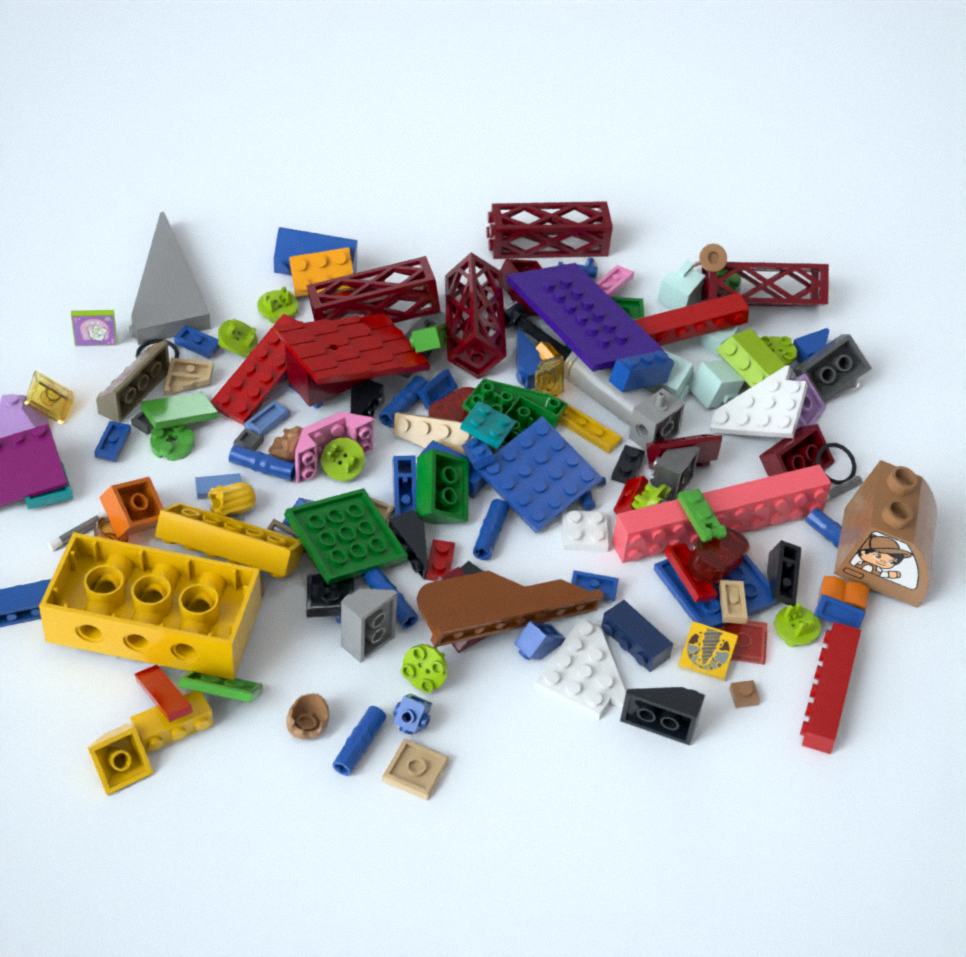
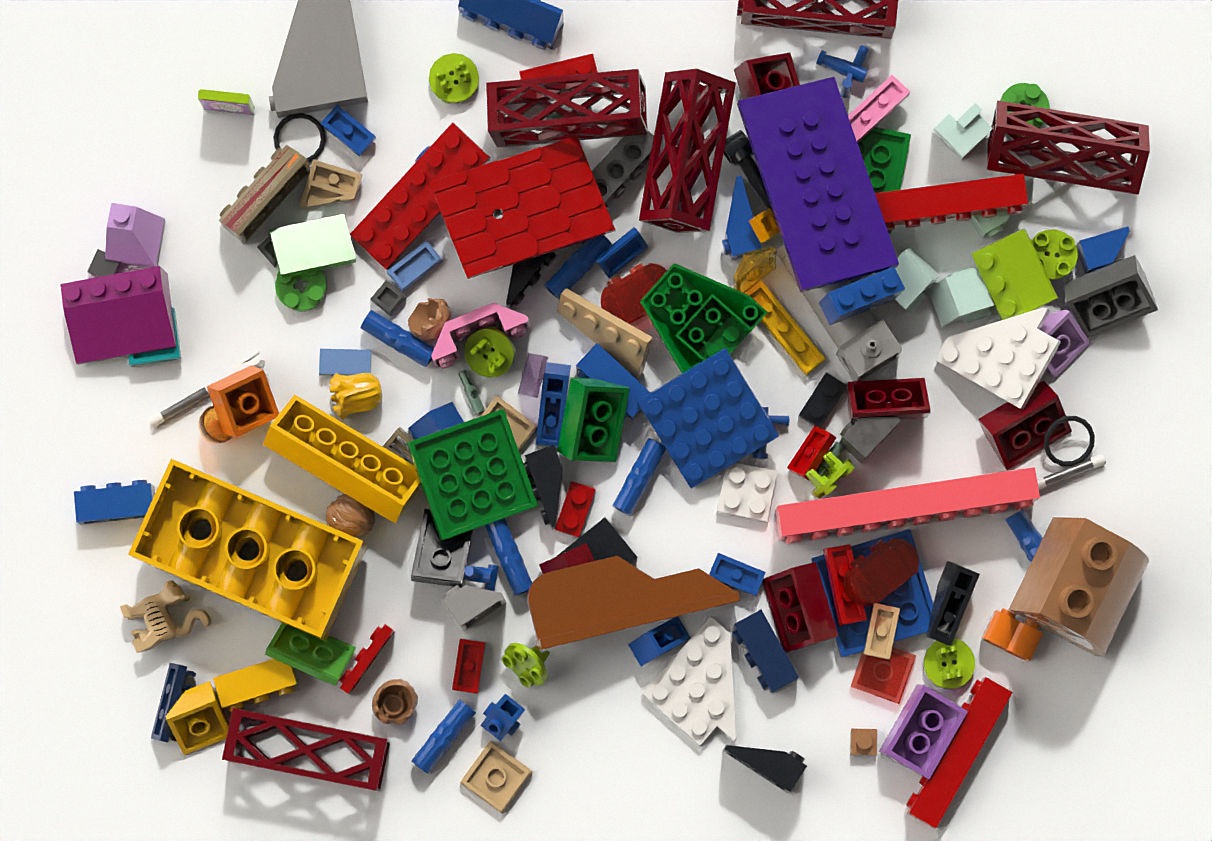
camera: 15 degrees right, 35 degrees up
clear yellow slope [24,370,74,425] -> none
blue plate [94,421,131,462] -> none
red tile [134,665,193,722] -> none
lime plate [218,318,258,357] -> none
light orange plate [289,247,354,298] -> none
bright green slope [410,322,447,353] -> none
teal plate [459,401,516,450] -> none
blue plate [461,438,495,471] -> none
bright green plate [677,489,726,542] -> none
tile [678,621,738,681] -> none
medium nougat piece [693,243,727,272] -> none
blue tile [813,594,866,629] -> none
none -> tan animal [120,580,211,653]
none -> dark blue plate [151,663,196,743]
none -> dark red piece [222,708,391,792]
none -> red plate [339,624,395,695]
none -> red plate [452,639,486,694]
none -> sand green pin [458,370,485,415]
none -> clear purple piece [518,353,548,398]
none -> dark red slope [762,562,838,653]
none -> medium lavender slope [878,684,968,779]

